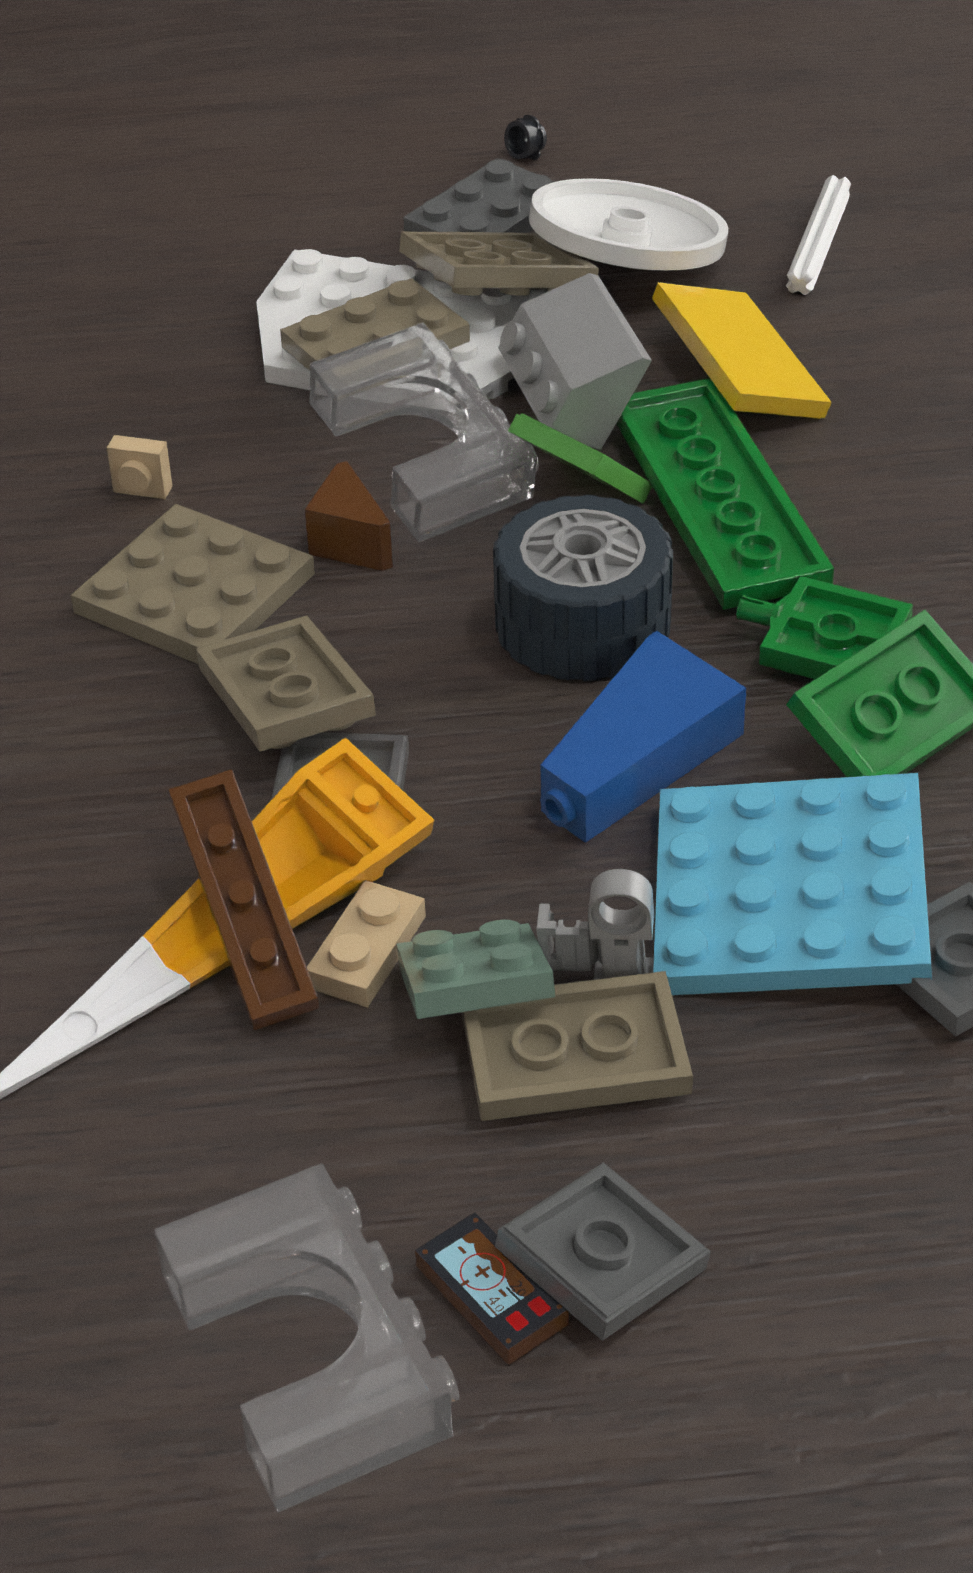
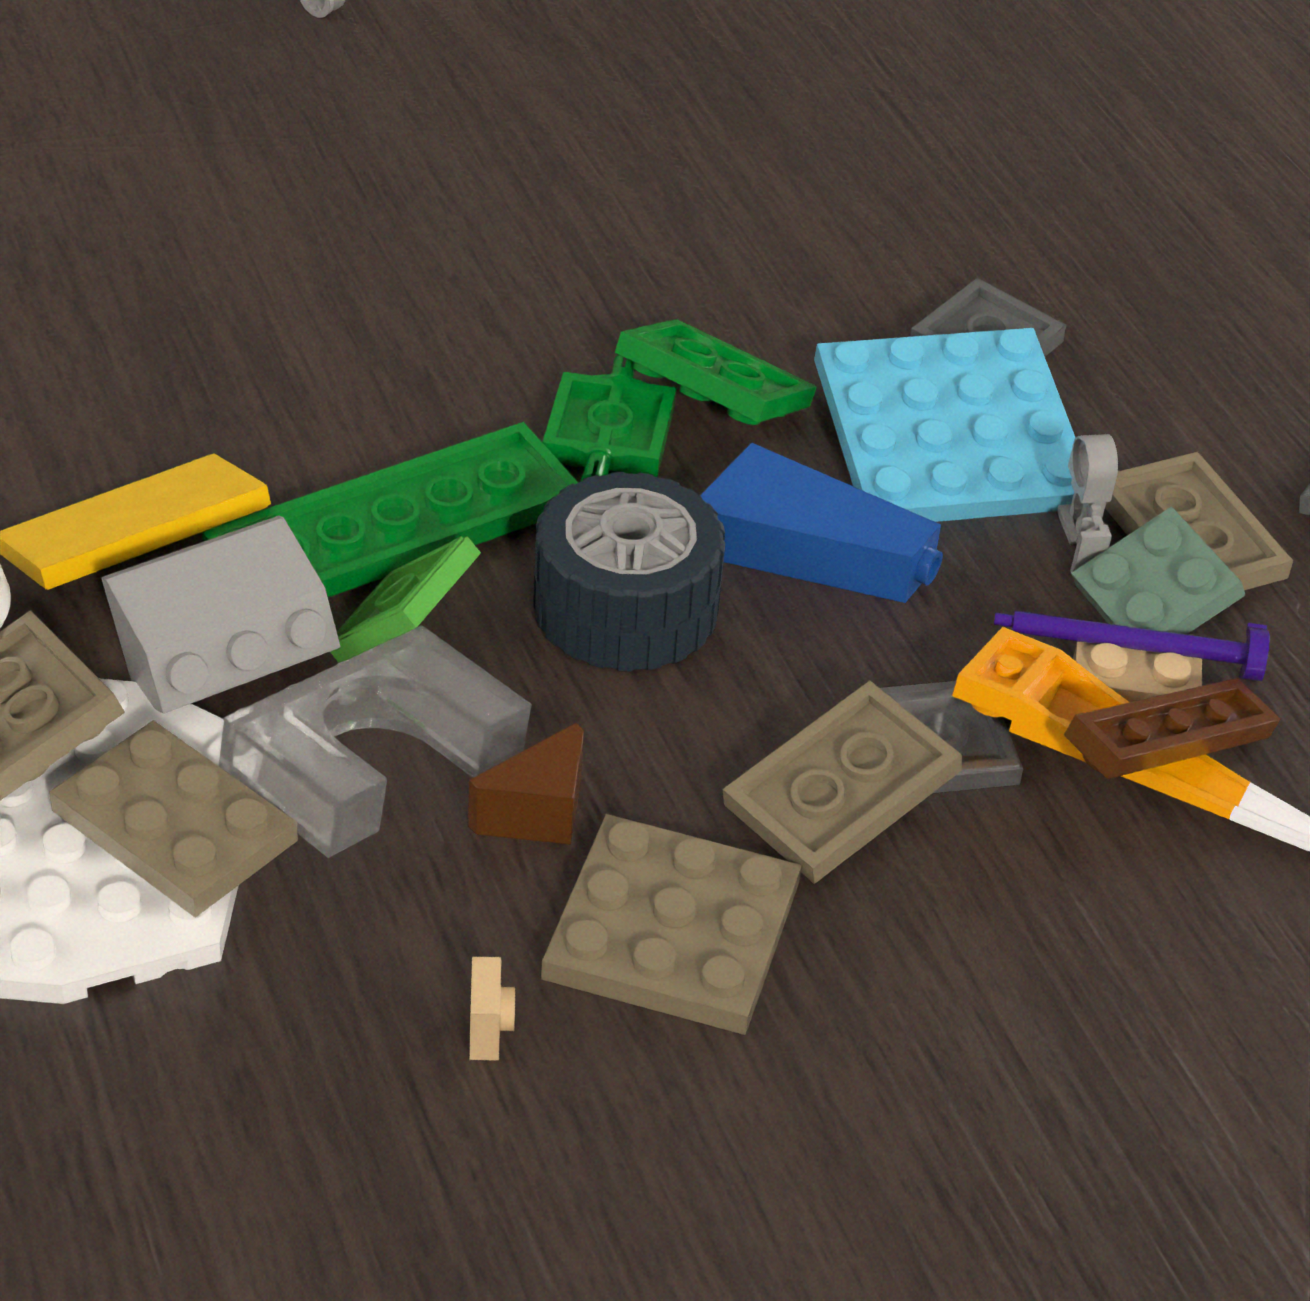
camera: 110 degrees left, 0 degrees up
none -> dark purple piece [994,611,1270,681]

